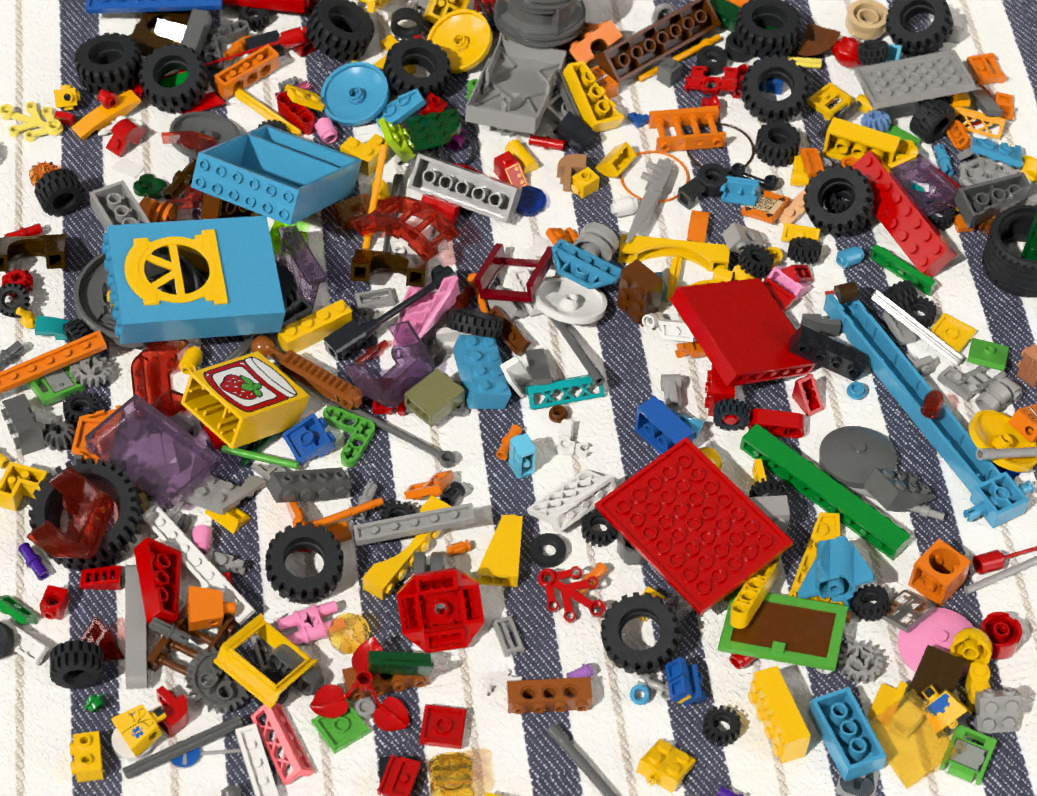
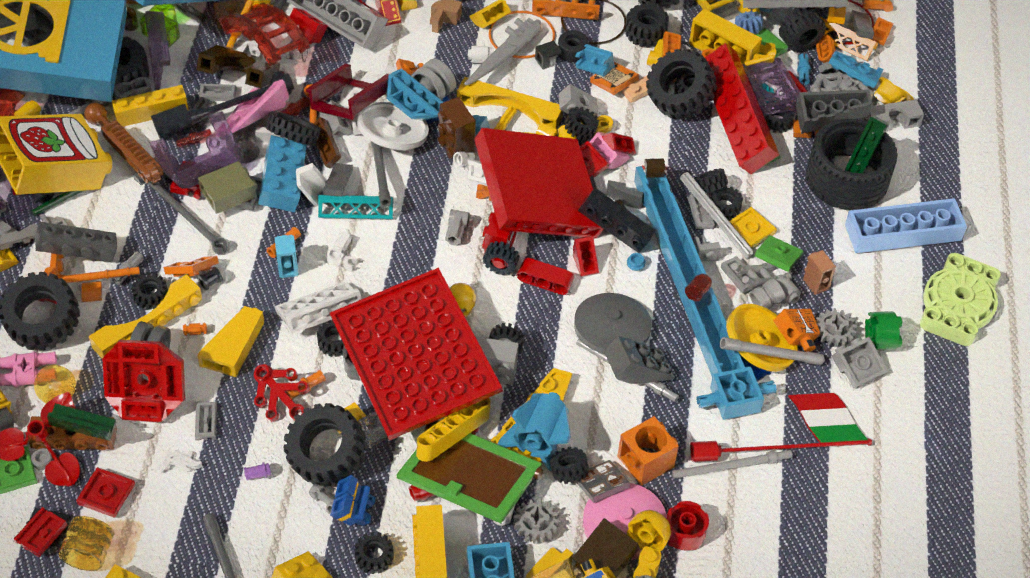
camera: 15 degrees right, 0 degrees up
bright green bar [221,445,299,470] -> none
blue plate [282,413,336,465] -> none
bright green beam [323,406,375,467] -> none
light grey plate [353,503,476,546] -> none
dark orange brick [506,677,593,715] -> none
clear blue tile [516,186,547,217] -> none
black tyre [530,533,566,568] -> none
reddish brown plate [548,405,568,423] -> none
yellow brick [571,167,600,199] -> none
dark azure plate [630,684,651,705] -> none
blue brick [634,396,694,455] -> none
dark azure piece [671,410,709,439] -> none
orange slope [686,210,709,243] -> none
black bar [731,163,778,191] -> none
green brick [740,424,911,561] -> none
yellow tile [752,459,767,486] -> none
yellow plate [781,222,820,242] -> none
black tyre [787,237,822,265] -> none
dark azure brick [836,246,864,268] -> none
green plate [870,244,936,297] -> none

